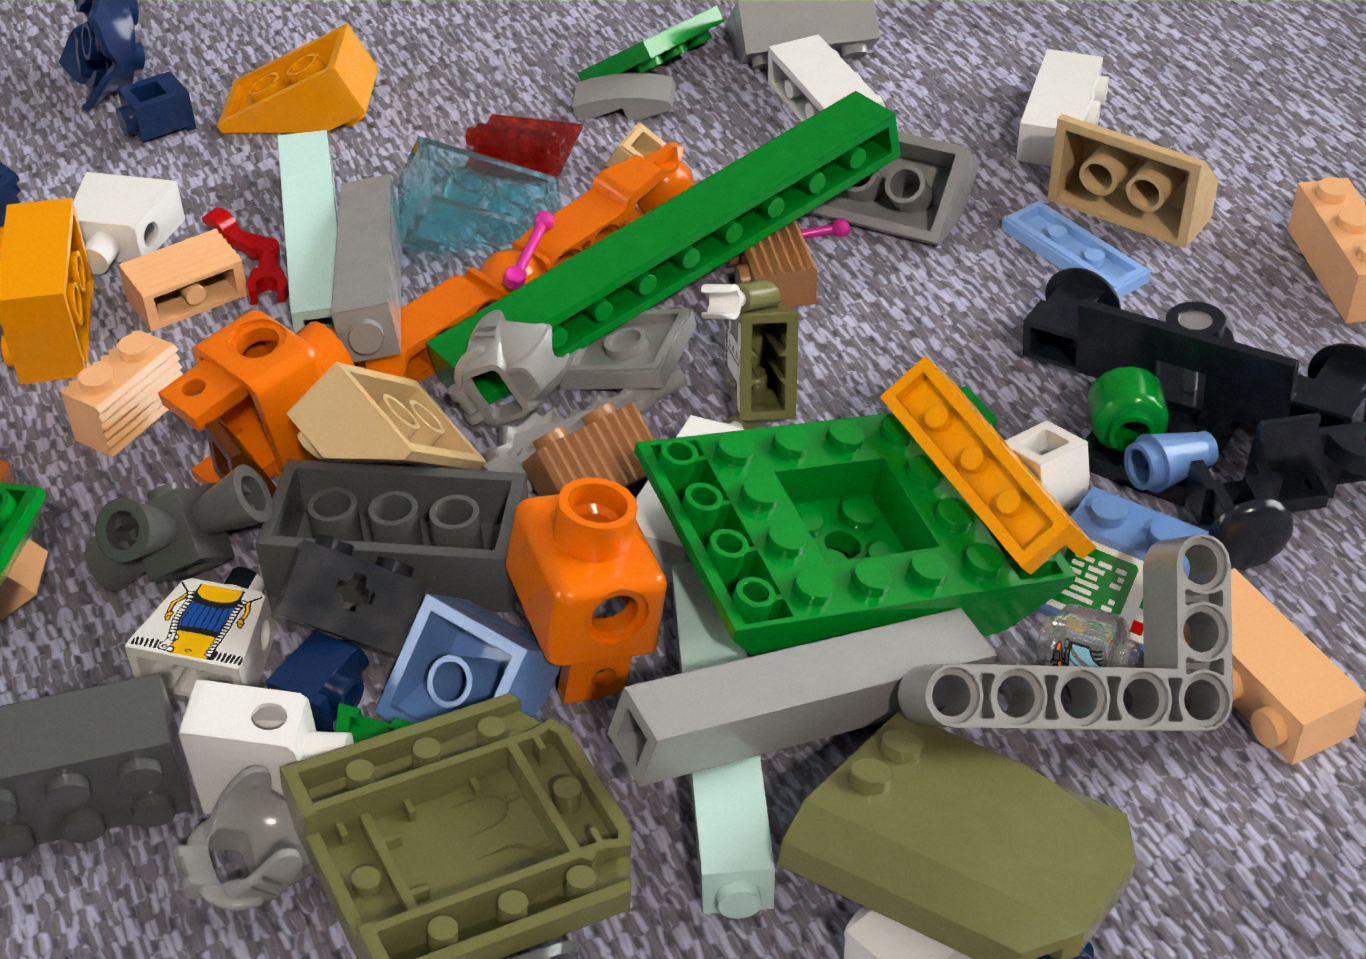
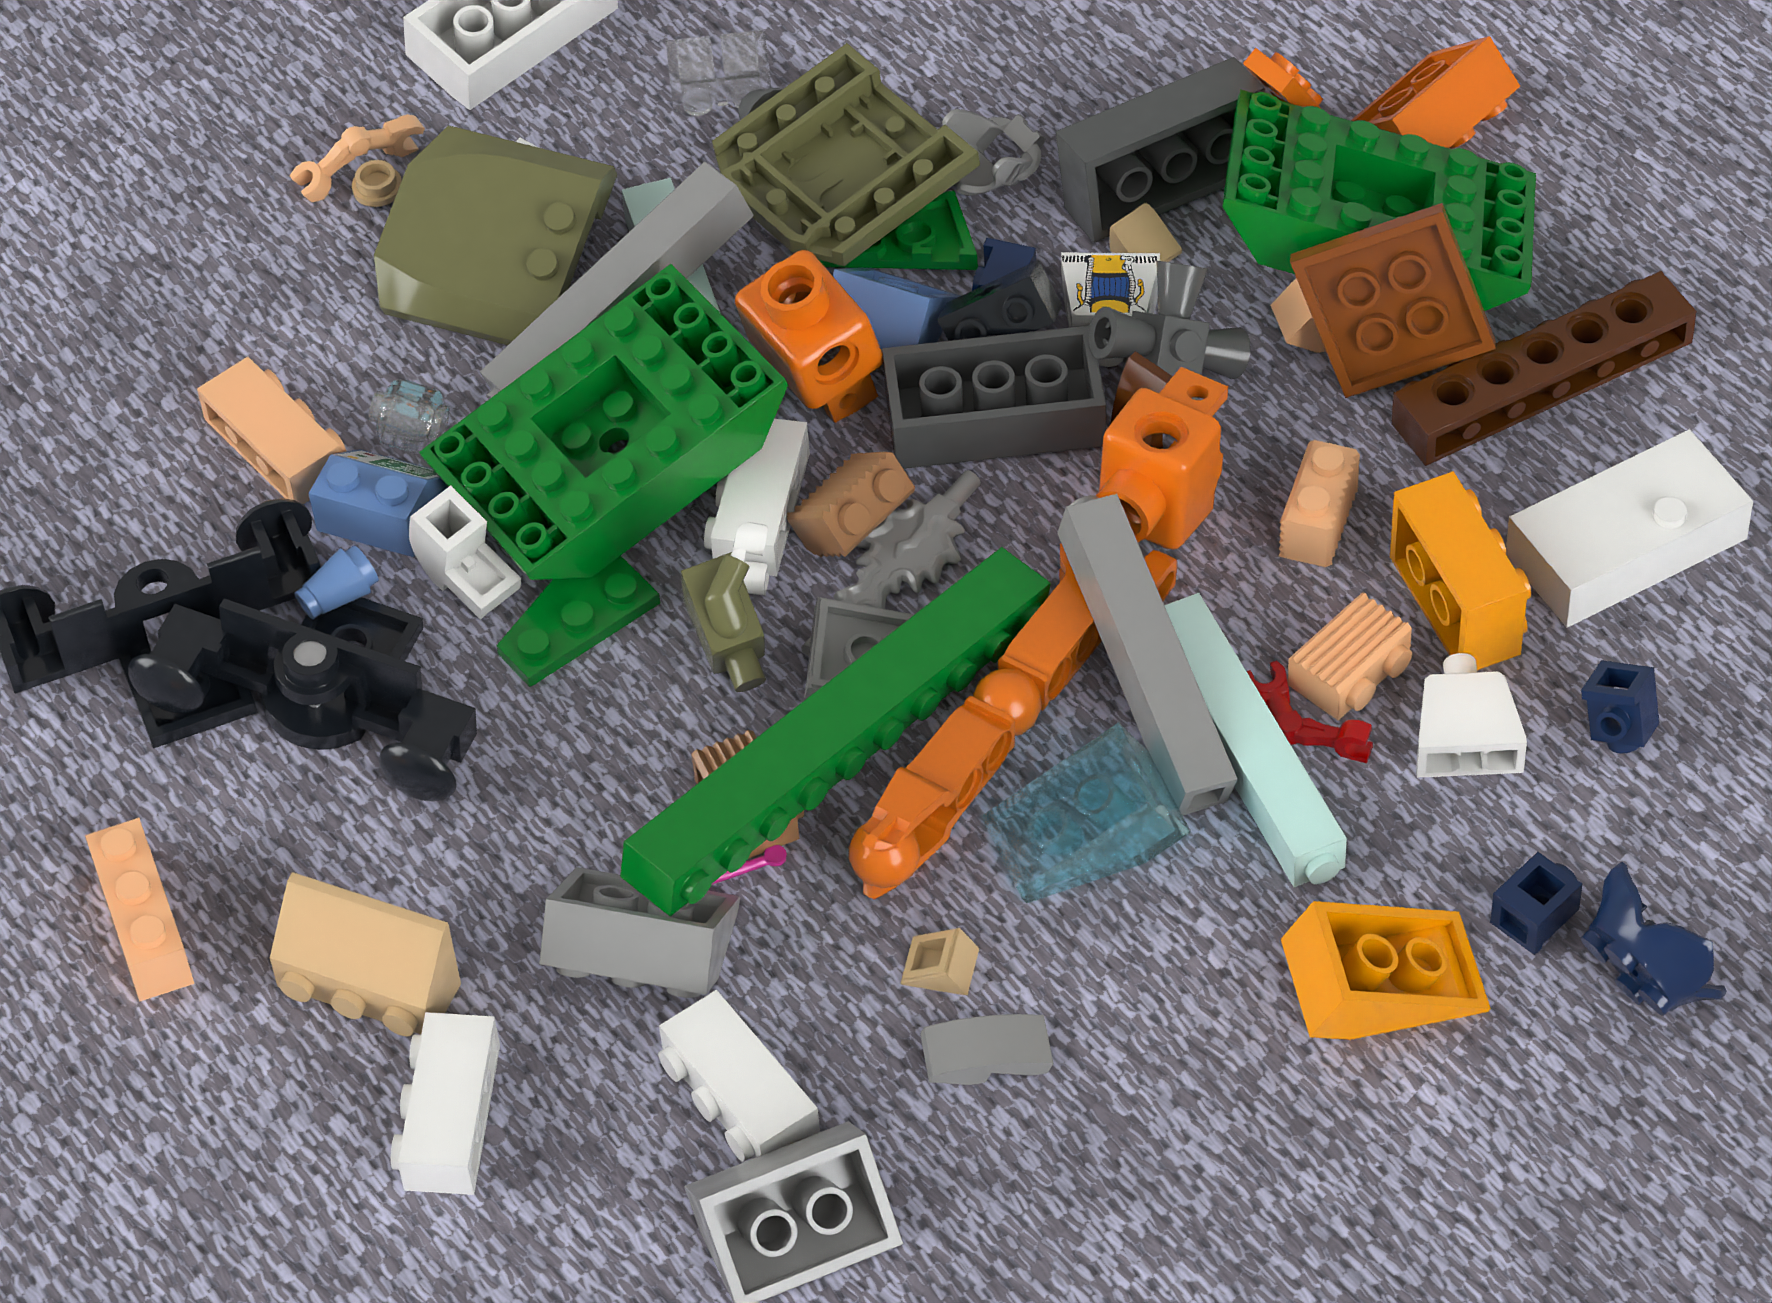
camera: 170 degrees right, 10 degrees up
white torso [178,680,354,814] -> none
tan slope [286,362,487,471] -> none
light grey helmet [447,310,570,427] -> none
clear red hinge [463,114,583,181] -> none
dark pink hinge [503,211,554,289] -> none
green wing [578,5,724,81] -> none
light orange fence [880,356,1096,575] -> none
light grey beam [898,534,1233,731] -> none
light blue tile [1001,200,1151,299] -> none
green head [1088,366,1169,453] -> none

